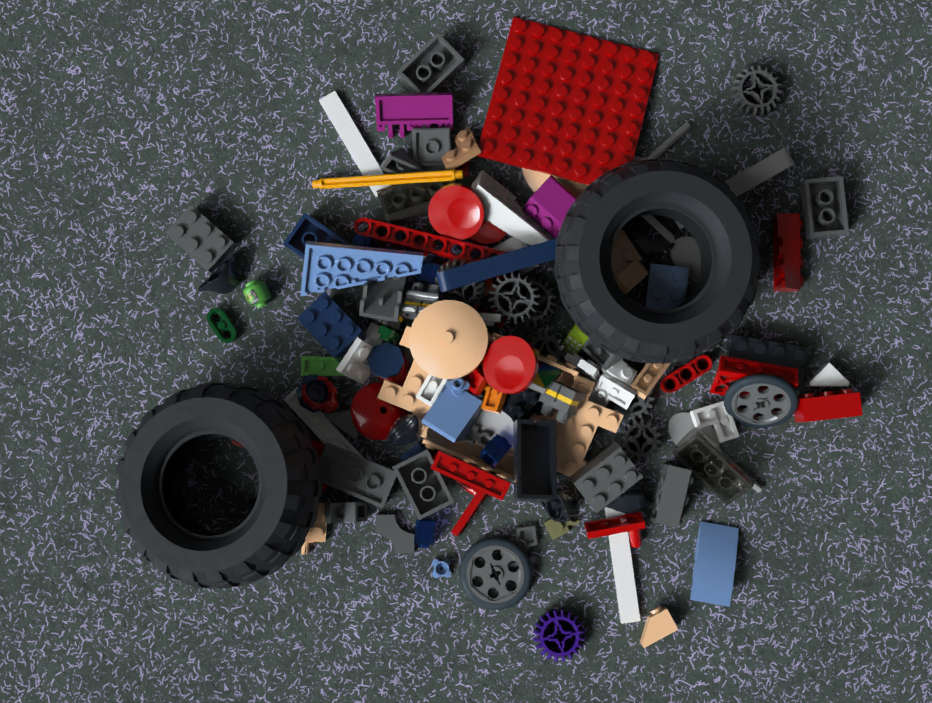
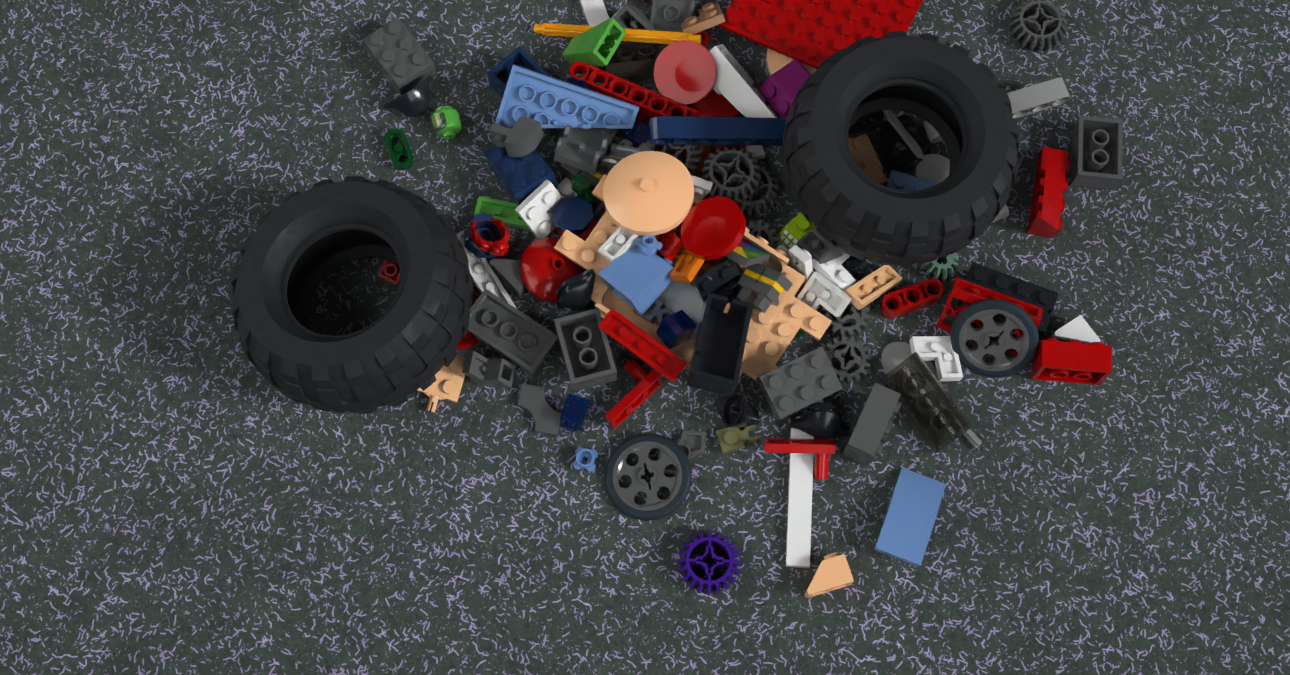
camera: 10 degrees right, 15 degrees down
none -> dark grey brick [489,116,544,157]
none -> bright green slope [562,18,626,67]

